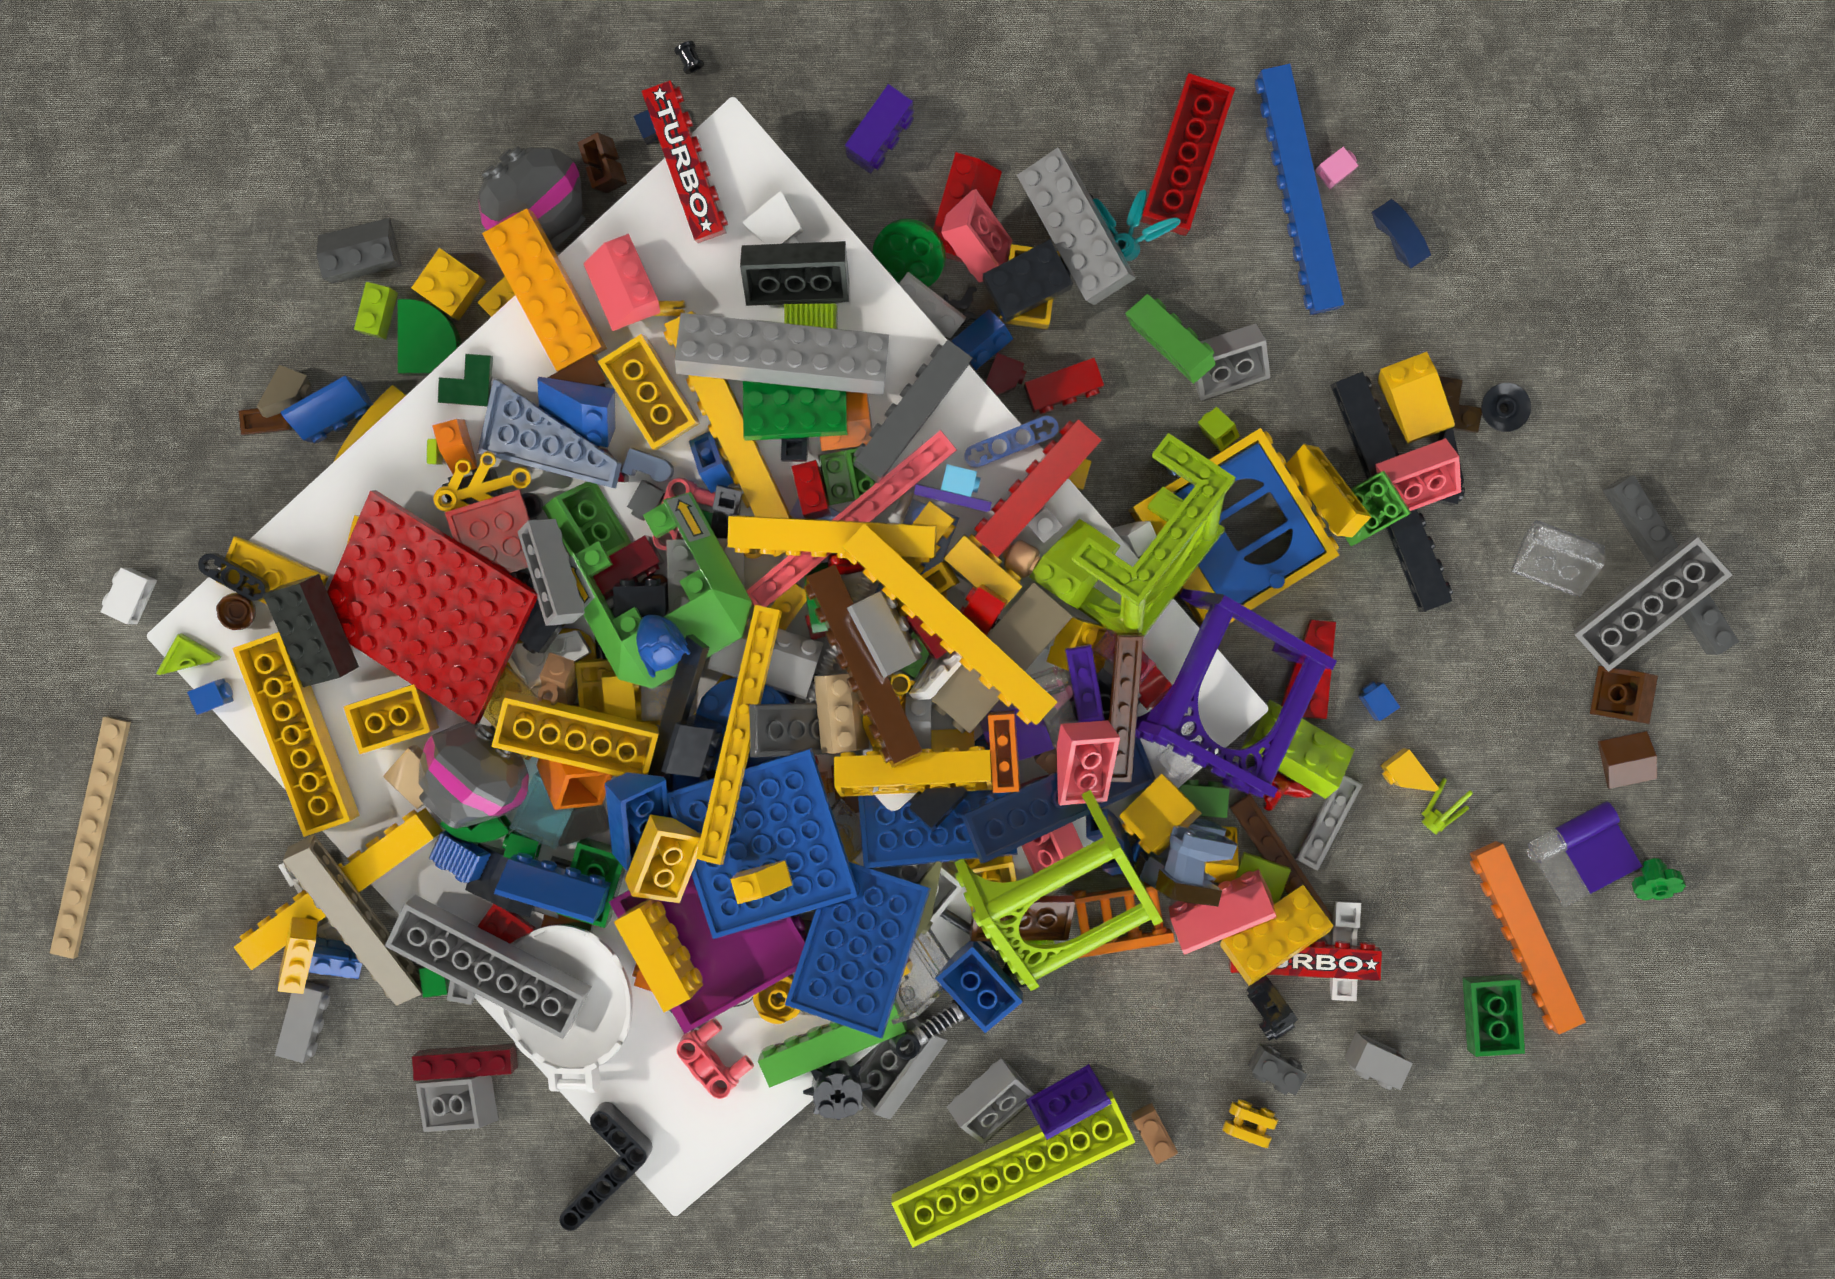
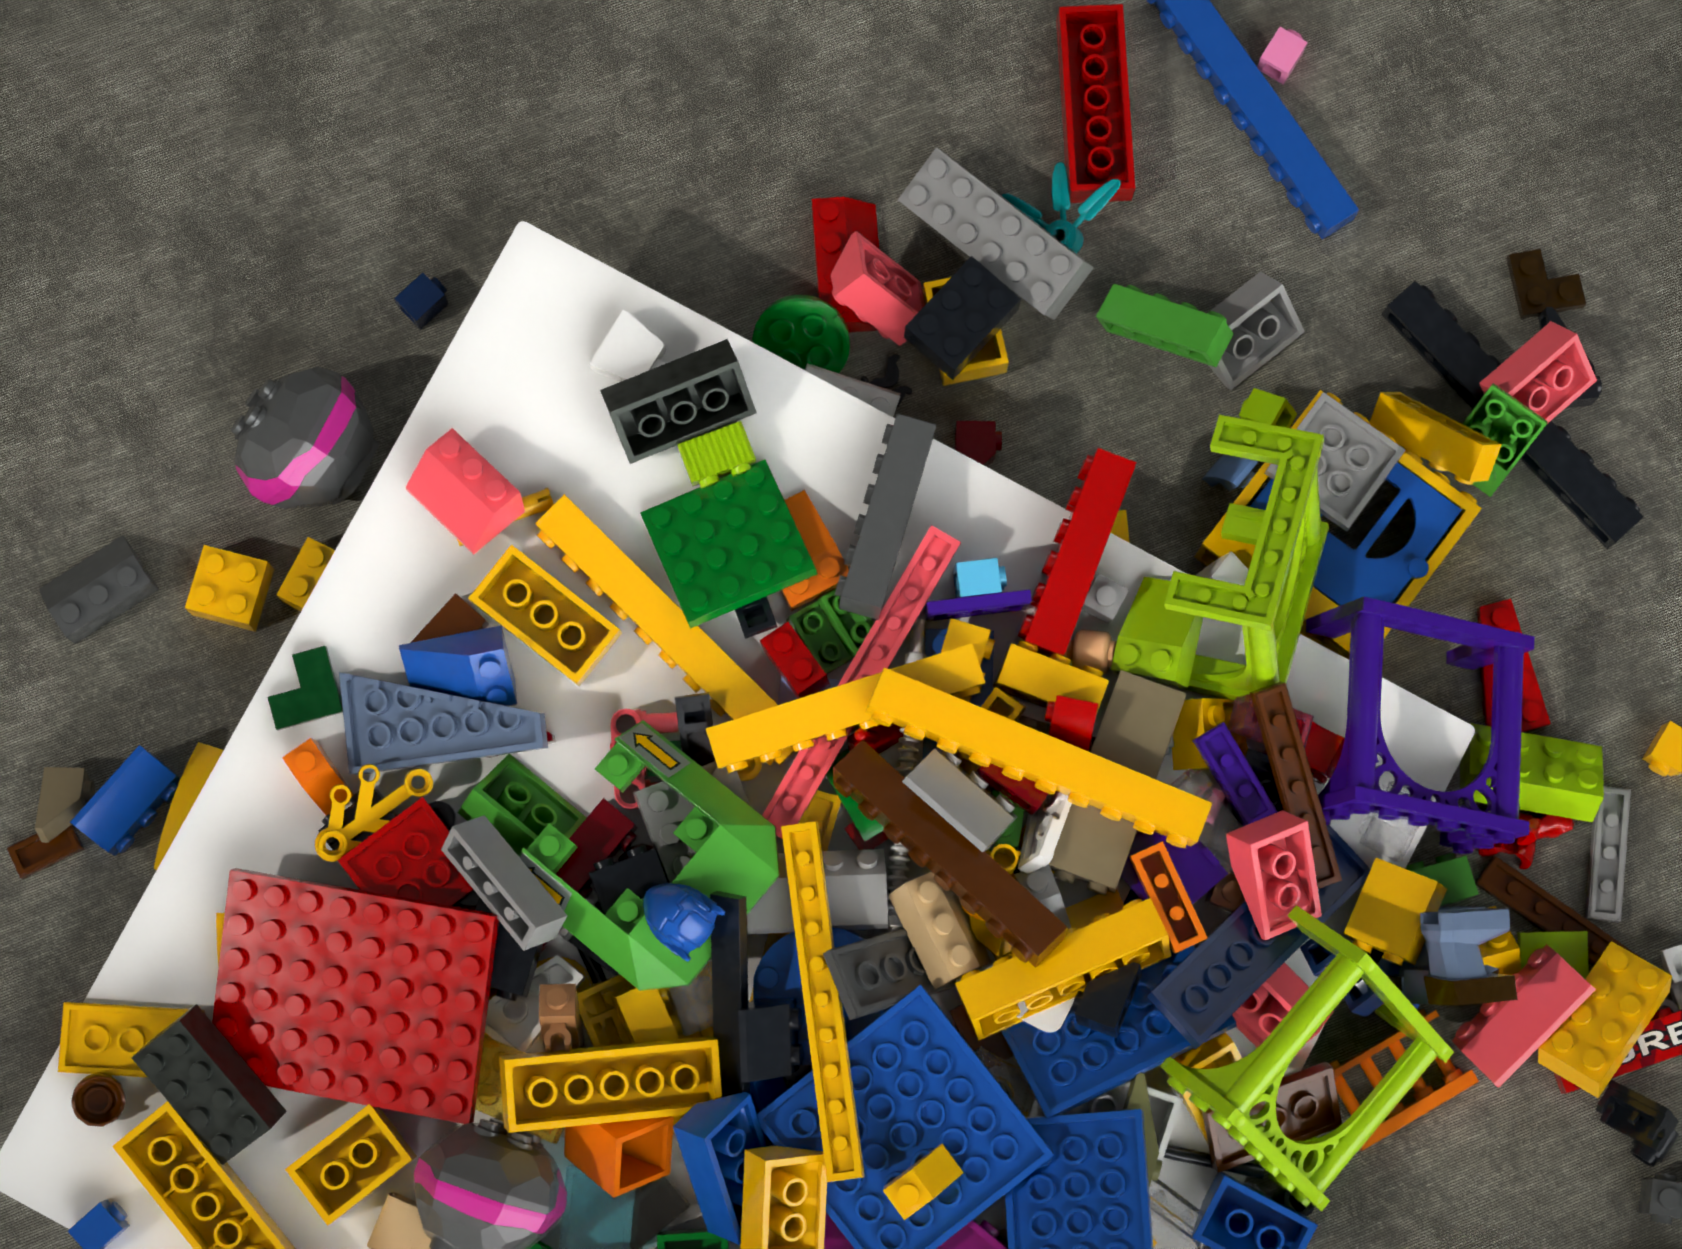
camera: 30 degrees left, 10 degrees down
lime tile [156,633,221,675] -> none
black beam [198,553,270,601] -> none
lime brick [354,282,398,340] -> none
green brick [398,299,462,376] -> none
lime tile [426,439,443,465] -> none
light orange brick [482,208,607,372] -> none
reddish brown piece [577,132,627,193] -> none
sand blue leg [621,448,674,482] -> none
dark grey brick [627,480,666,521] -> none
brick [642,80,728,243] -> none
black bush [674,40,704,74] -> none
light grey brick [674,313,889,395] -> none
blue slope [689,431,734,493] -> none
dark purple brick [845,84,914,174] -> none
blue brick [952,310,1013,370] -> none
blue beam [964,416,1059,468] -> none
red brick [1024,358,1104,415] -> none
blue brick [1358,681,1400,721] -> none
dark blue brick [1371,199,1431,269] -> none
yellow slope [1378,352,1455,444] -> none
black dish [1481,383,1531,432] -> none
none -> light grey plate [1265,392,1405,532]

